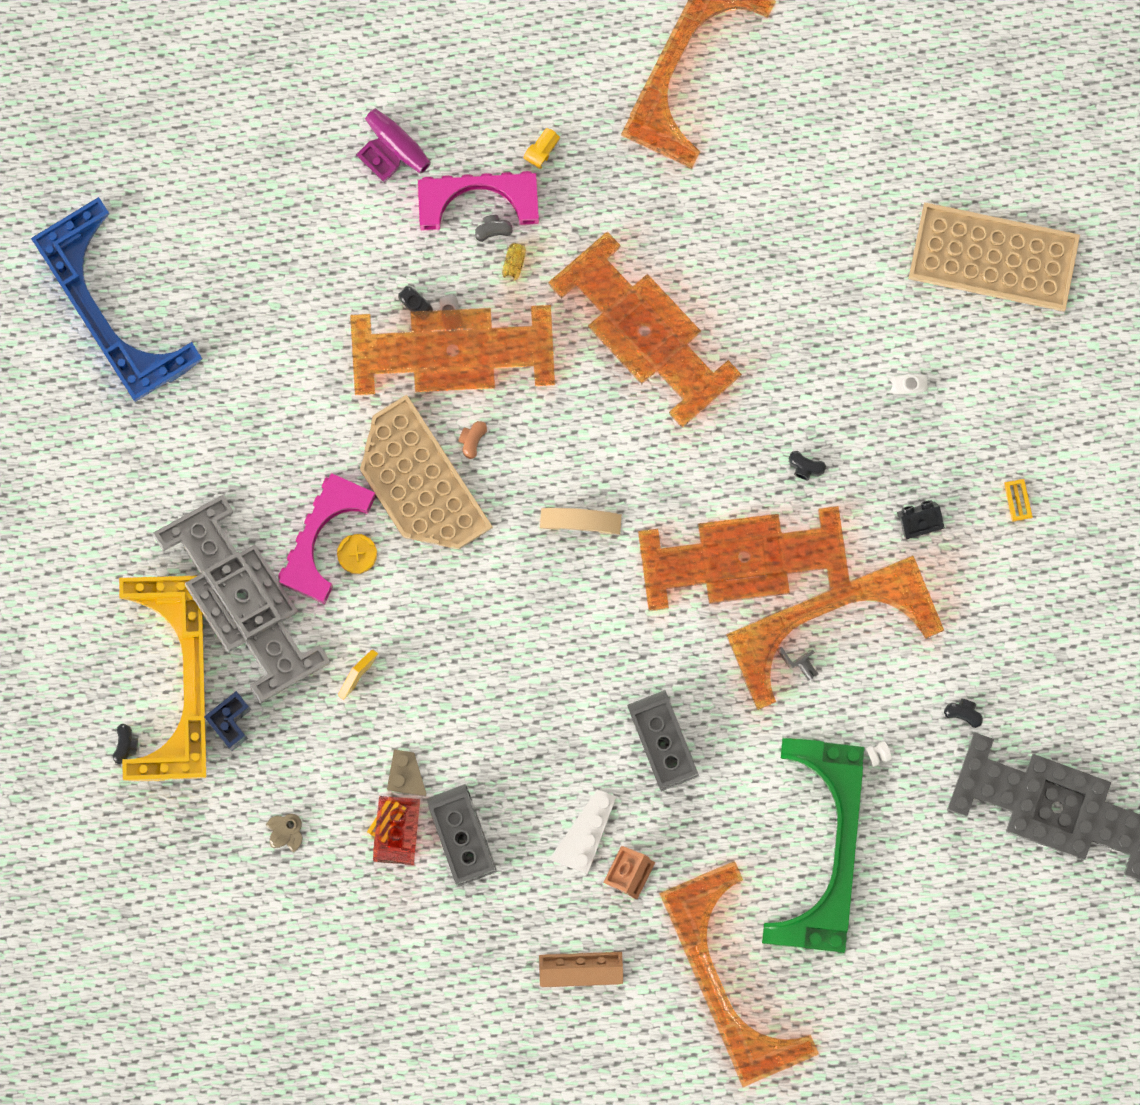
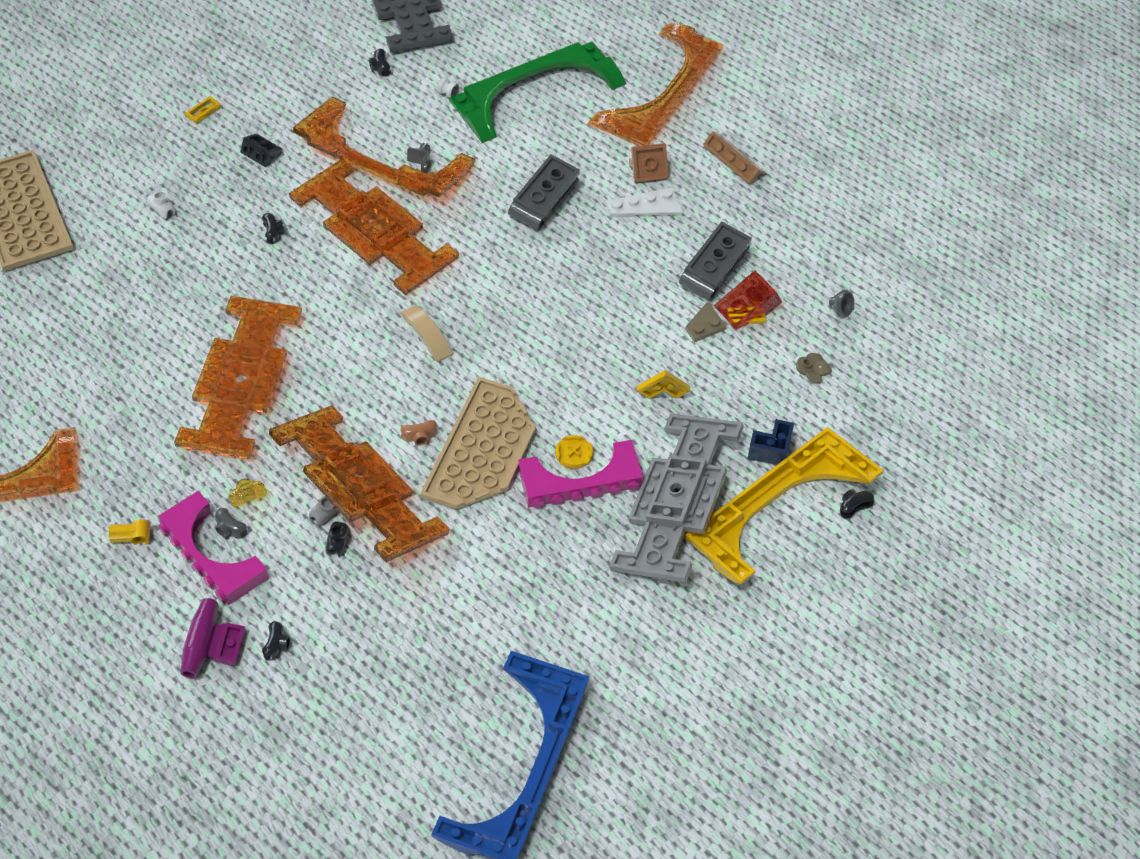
camera: 130 degrees left, 25 degrees down
none -> black piece [262,621,290,661]
none -> dark grey piece [829,289,854,317]

